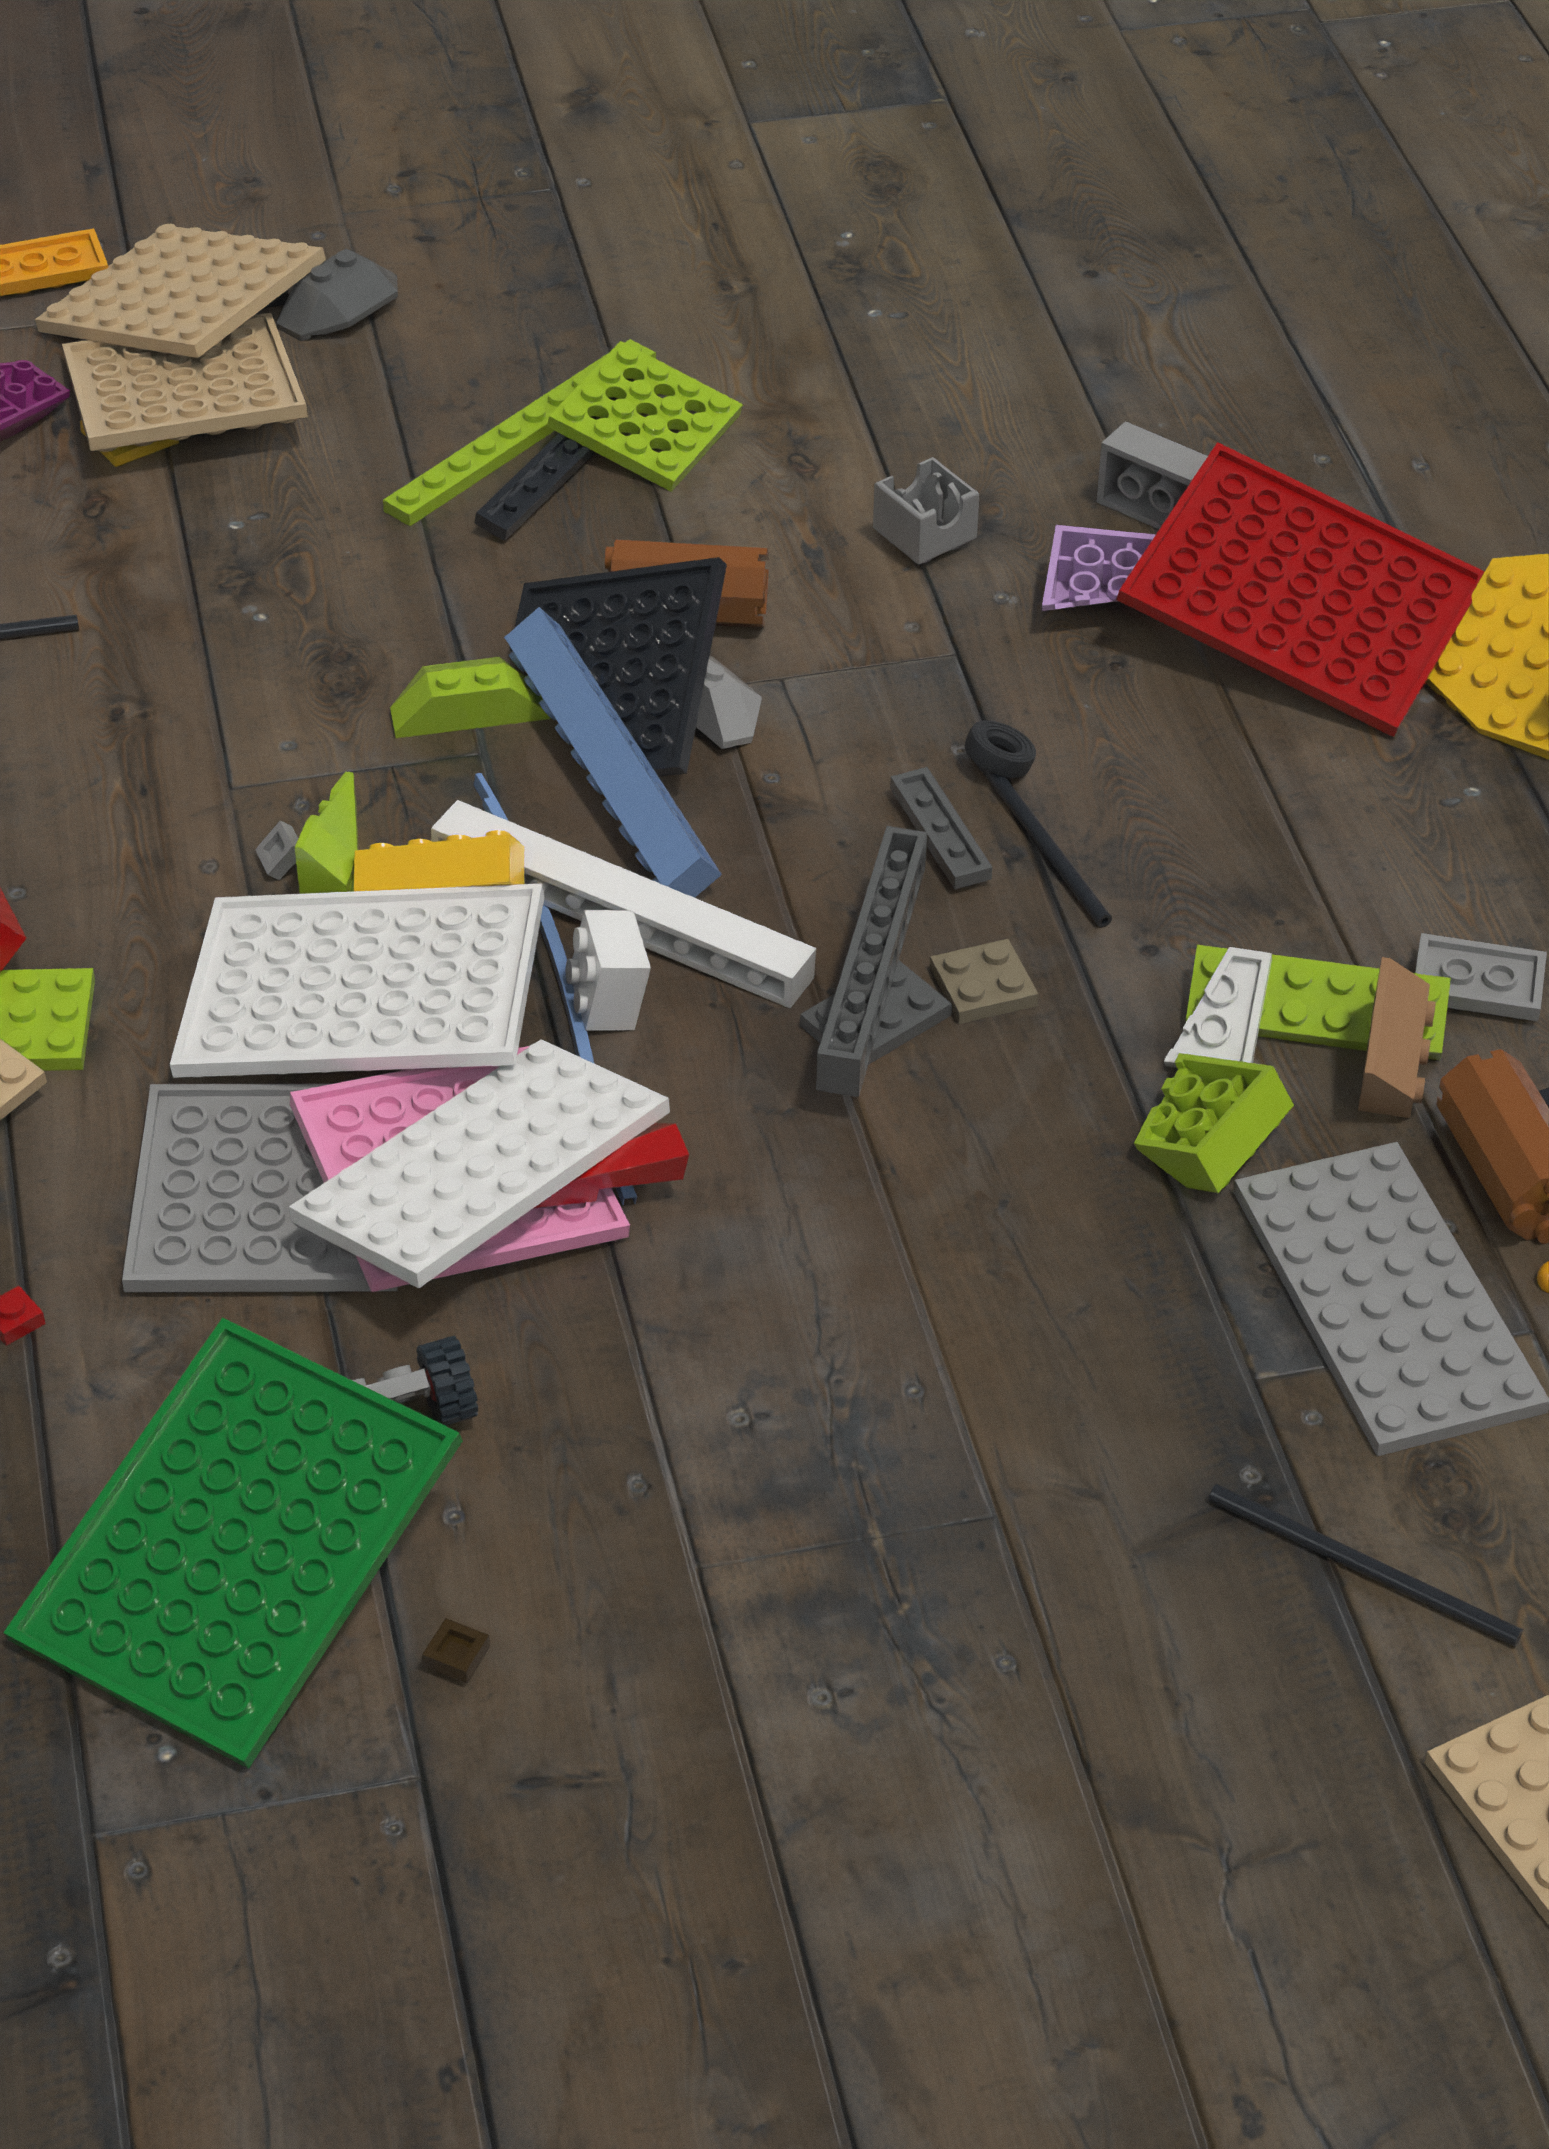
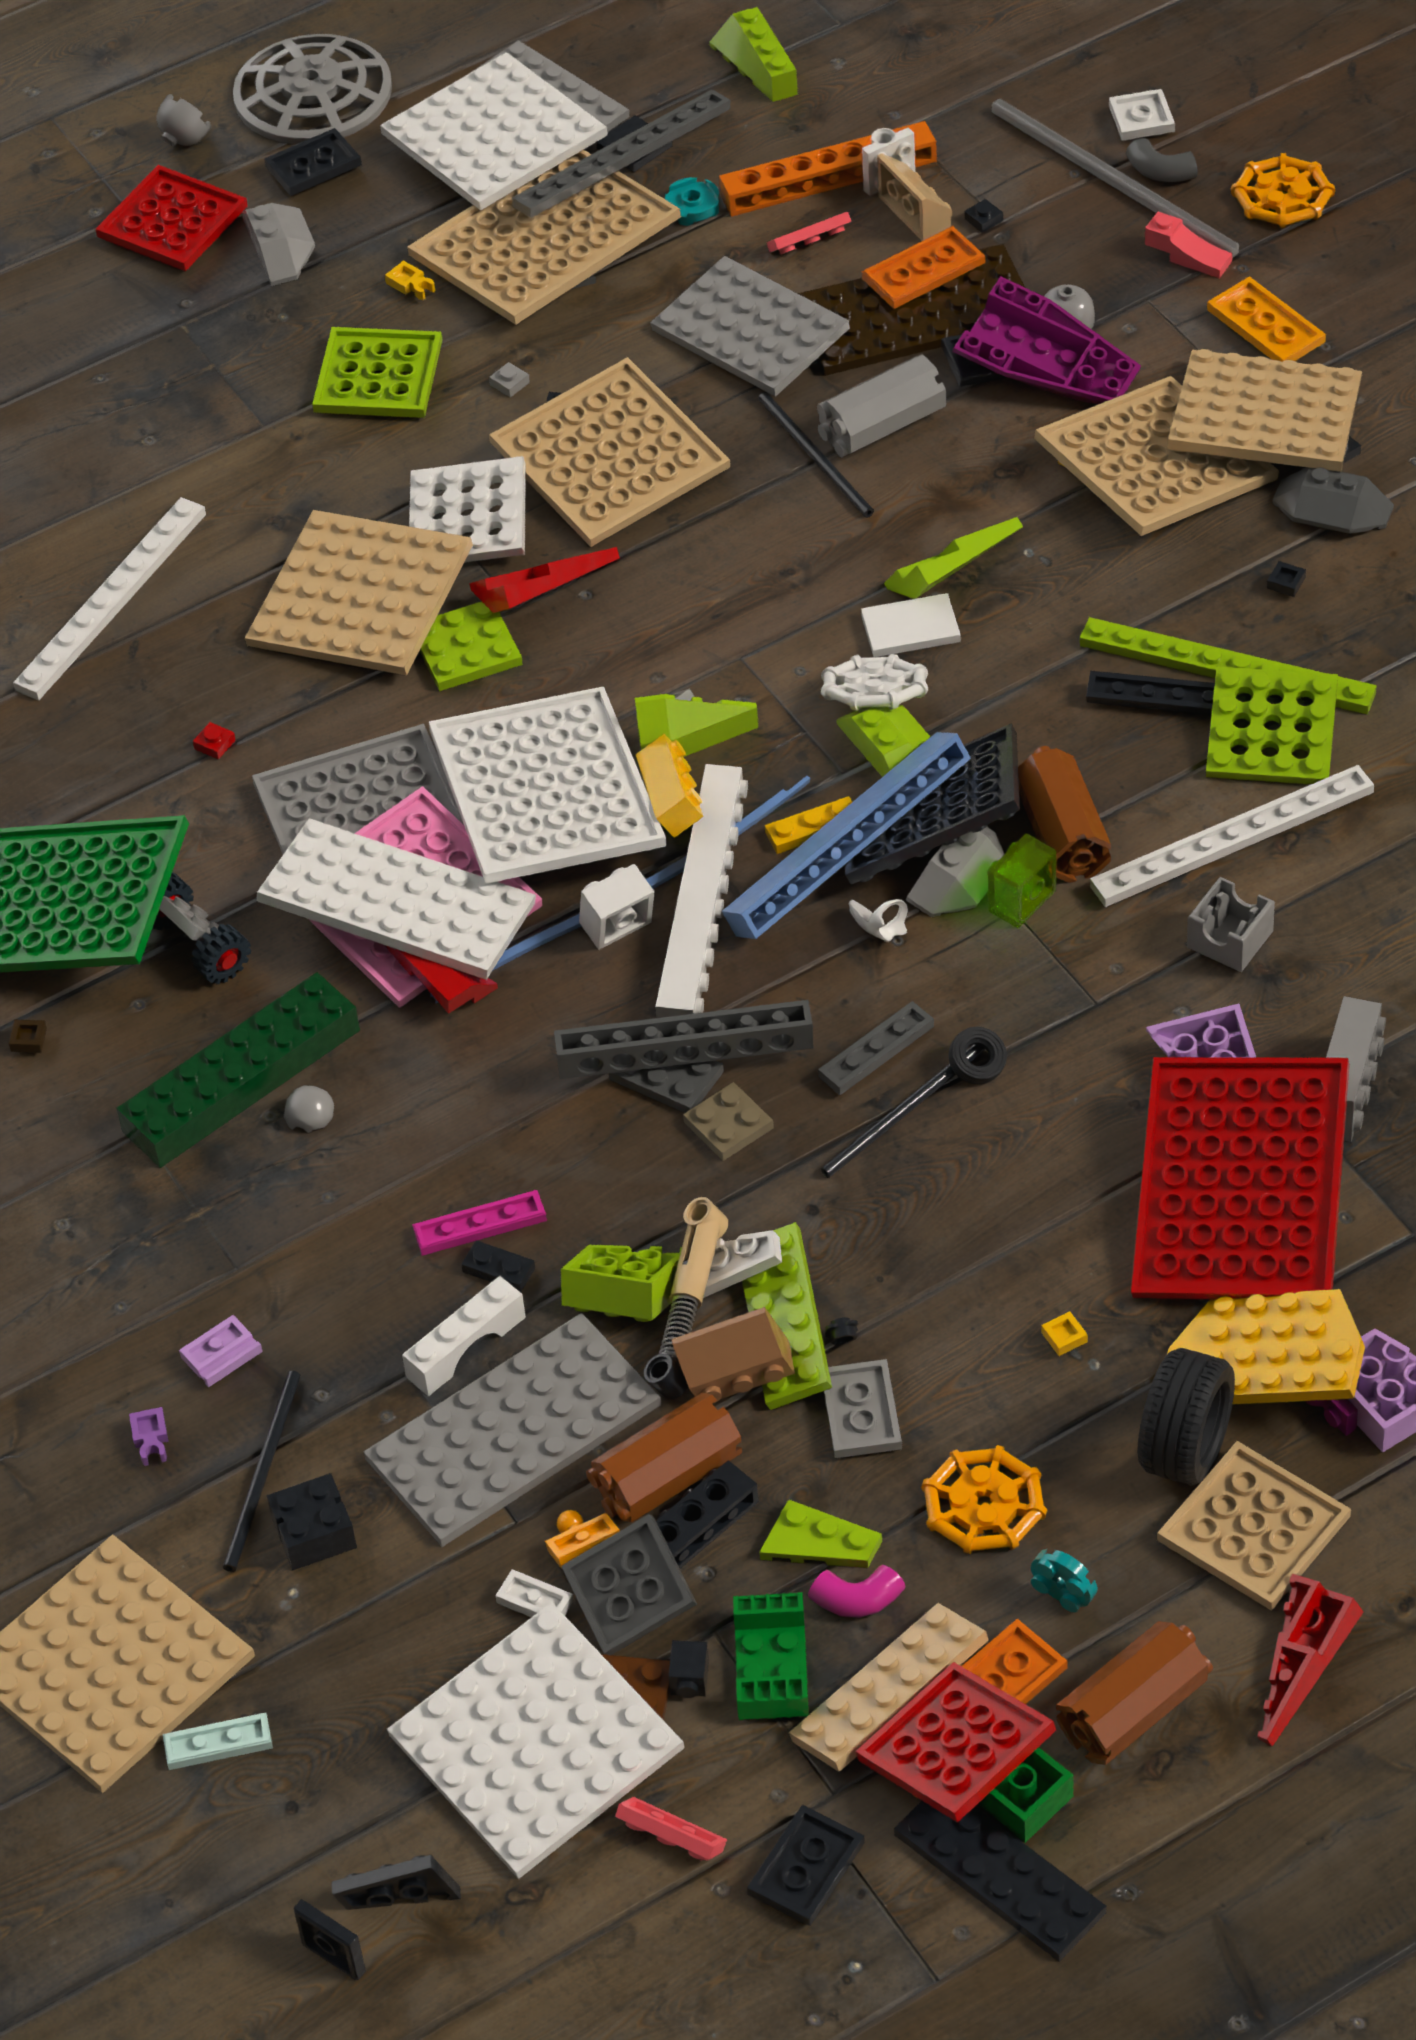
camera: 75 degrees right, 5 degrees up
none -> dark green brick [116,972,360,1168]
none -> medium lavender plate [129,1407,169,1466]
none -> lavender plate [179,1315,262,1387]
none -> black piece [266,1473,357,1571]
none -> light grey hair [284,1085,334,1133]
none -> white arch [402,1276,526,1397]
none -> dark pink tile [412,1190,547,1256]
none -> black plate [461,1240,535,1292]
none -> piece [644,1197,728,1399]
none -> yellow plate [765,796,852,854]
none -> white plate [821,654,928,711]
none -> black plate [825,1317,858,1345]
none -> white piece [849,899,908,942]
none -> white tile [861,593,961,657]
none -> lime wedge [884,517,1023,599]
none -> clear neon green brick [987,833,1056,929]
none -> yellow plate [1041,1311,1088,1356]
none -> white plate [1090,765,1374,907]
none -> black plate [1267,561,1306,597]

